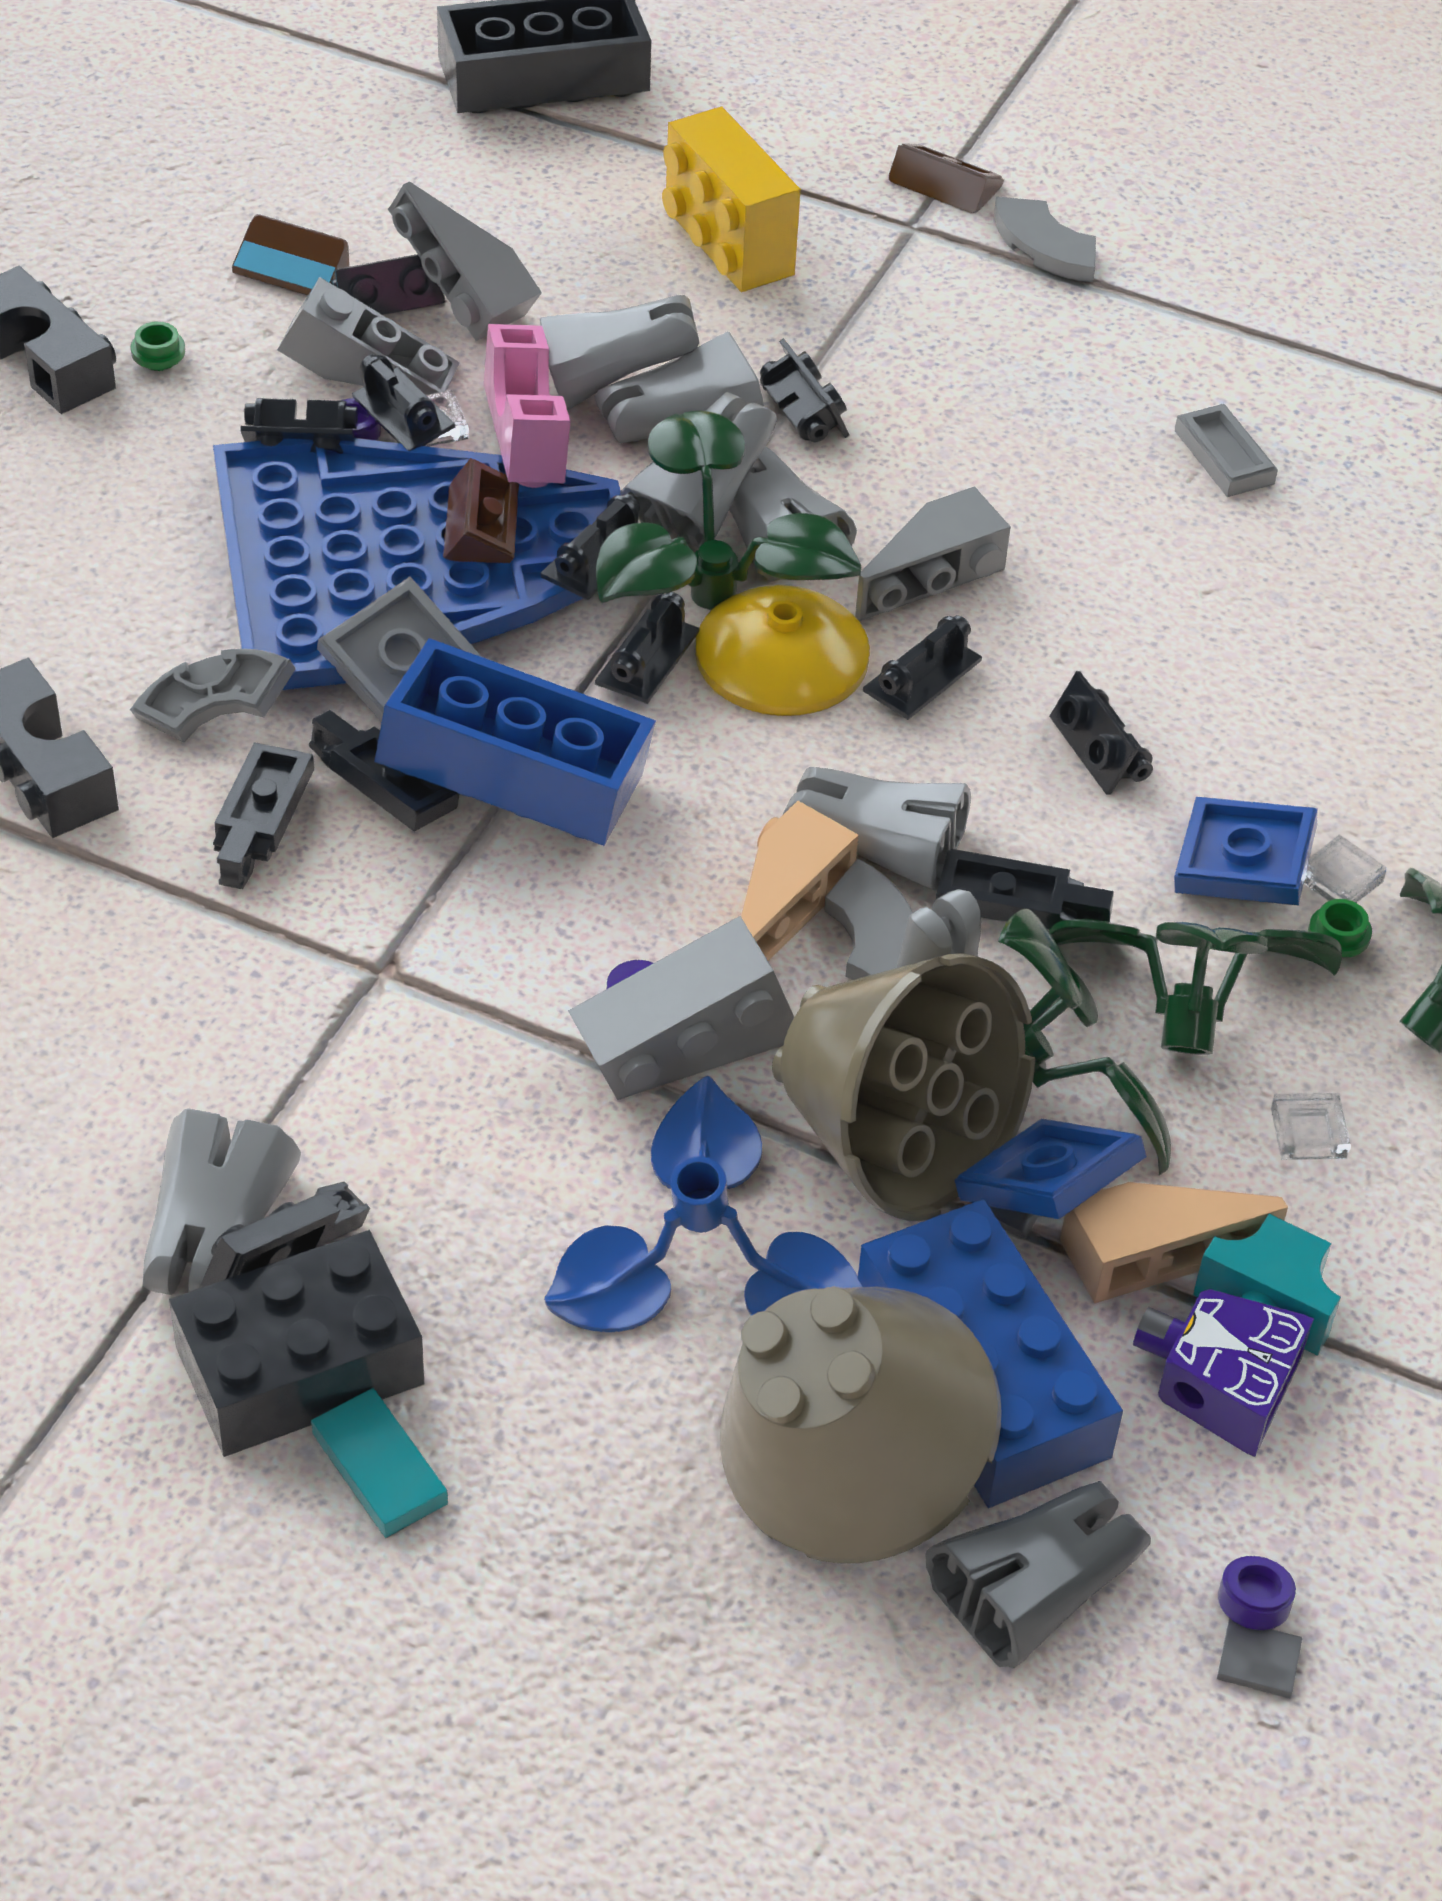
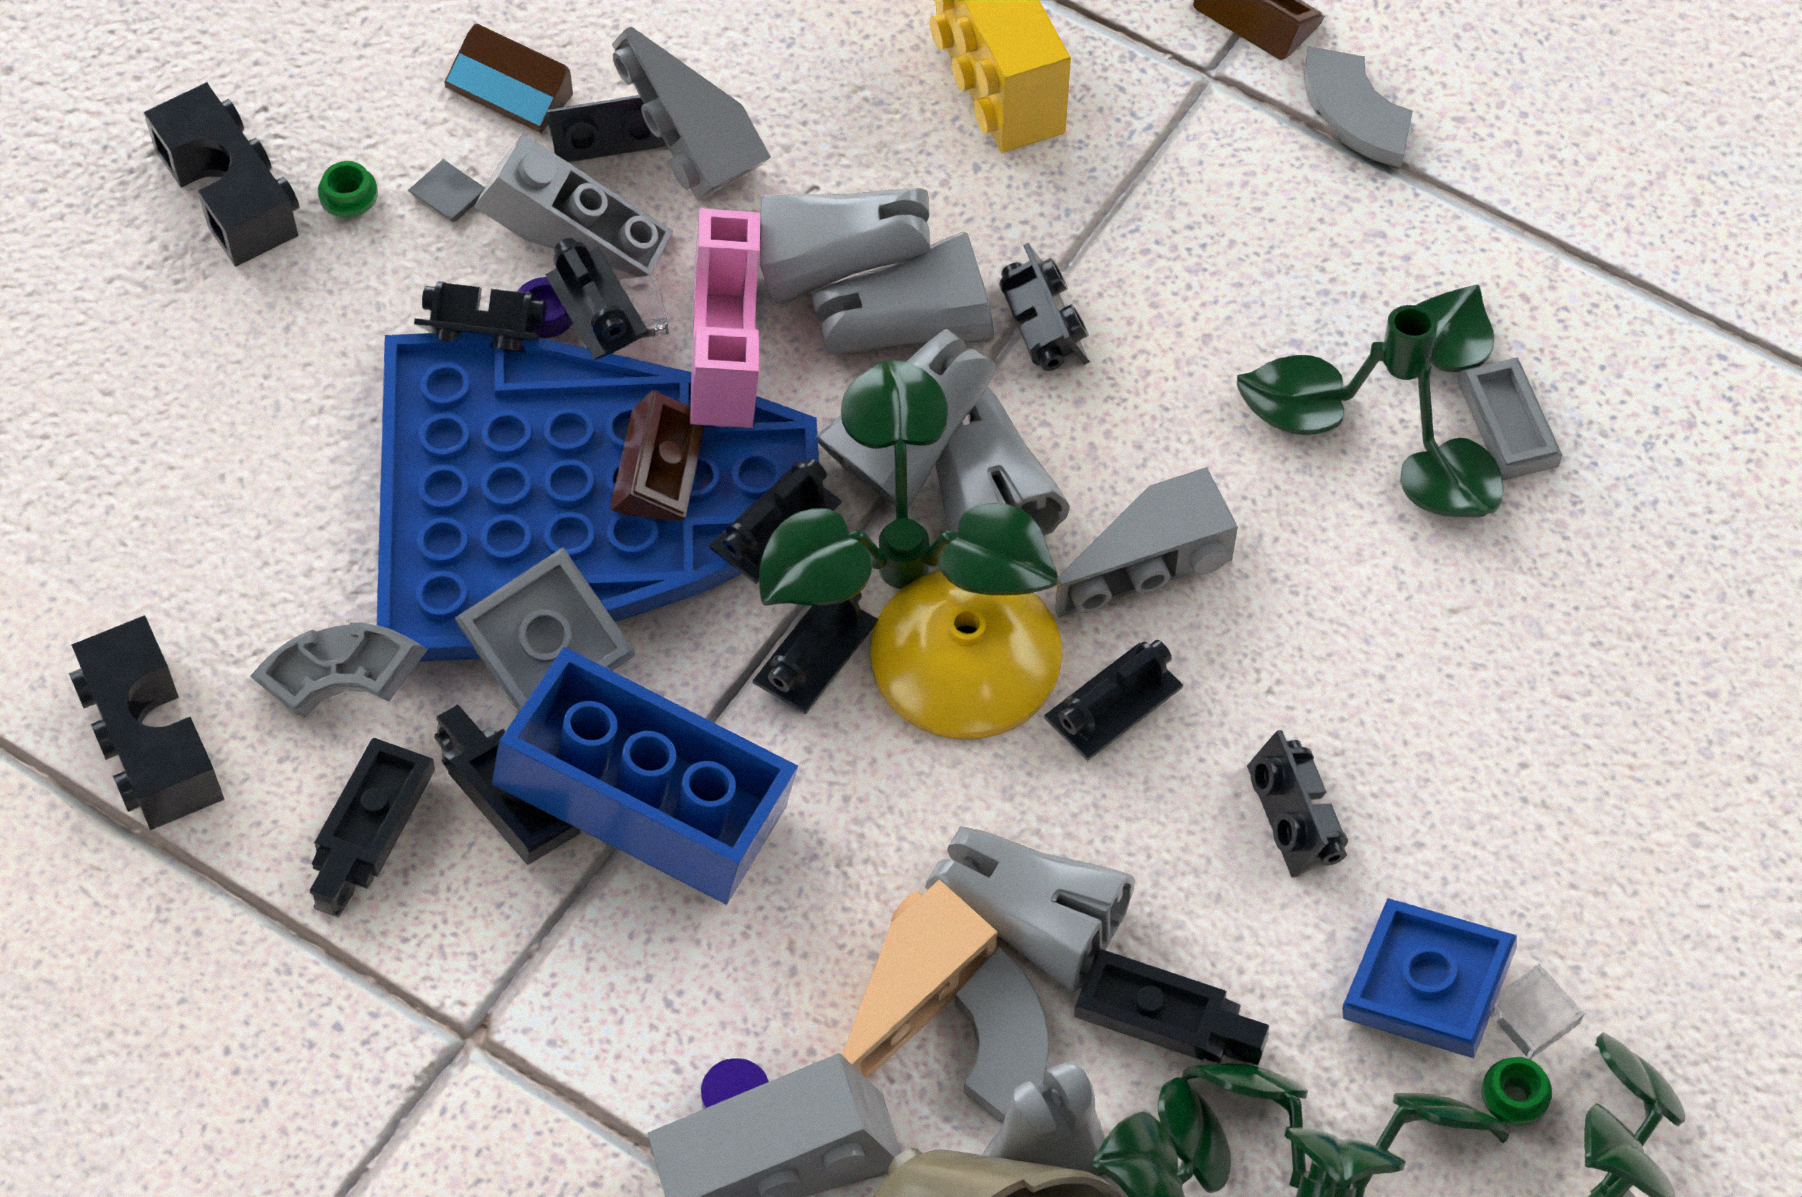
camera: 10 degrees right, 10 degrees up
none -> flat silver piece [408,159,485,222]
none -> dark green plant [1237,284,1504,517]

